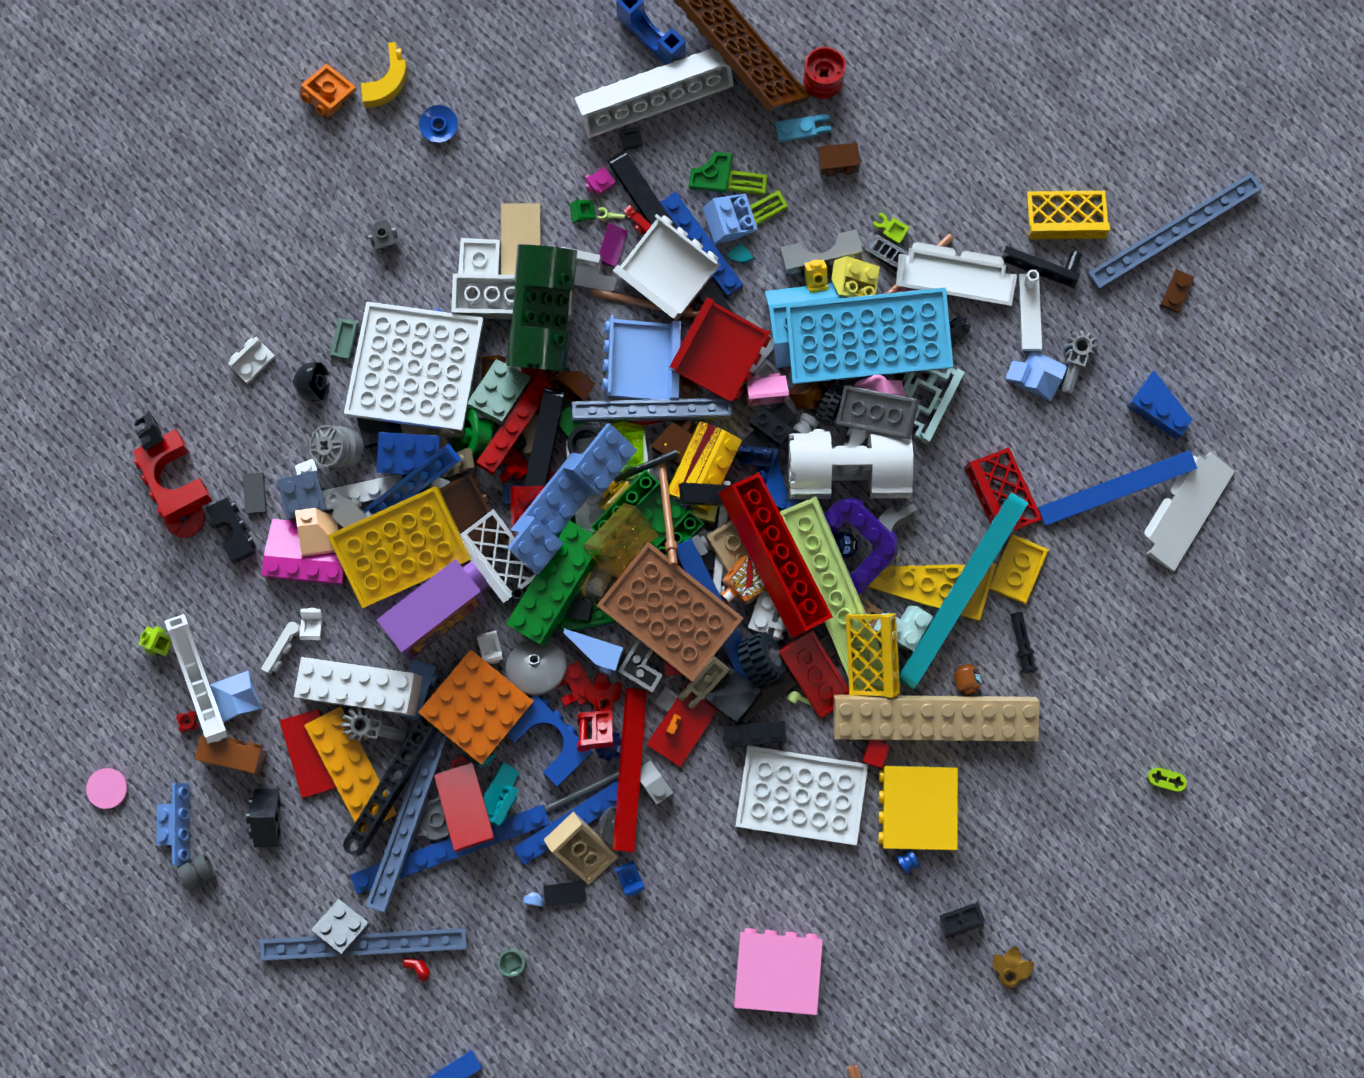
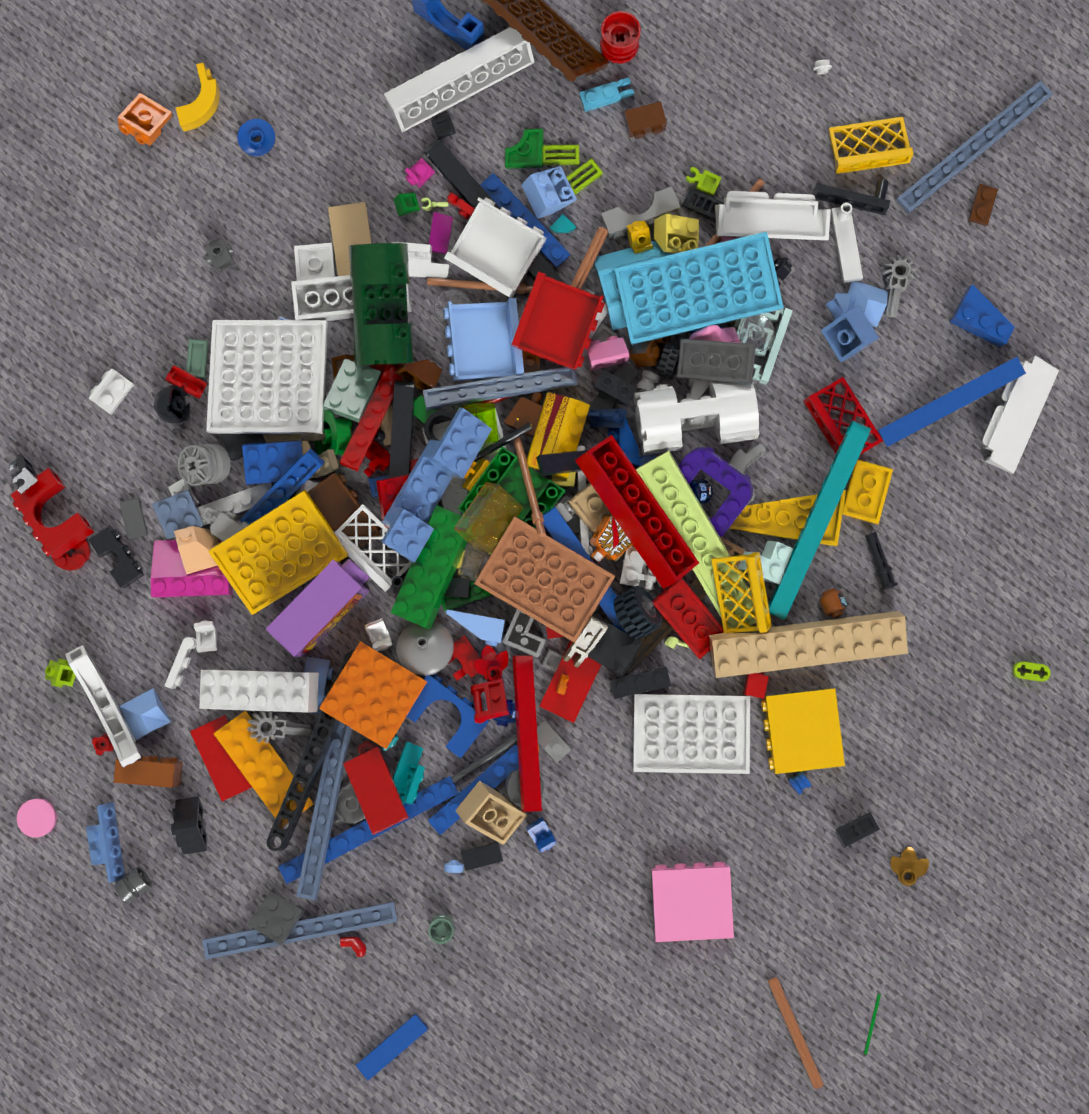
camera: 10 degrees left, 5 degrees up
none -> red hinge [165,365,208,399]
none -> nougat axle [571,227,608,289]
none -> clear dish [739,314,775,352]
none -> white plate [813,60,832,74]
none -> medium blue brick [821,298,879,362]

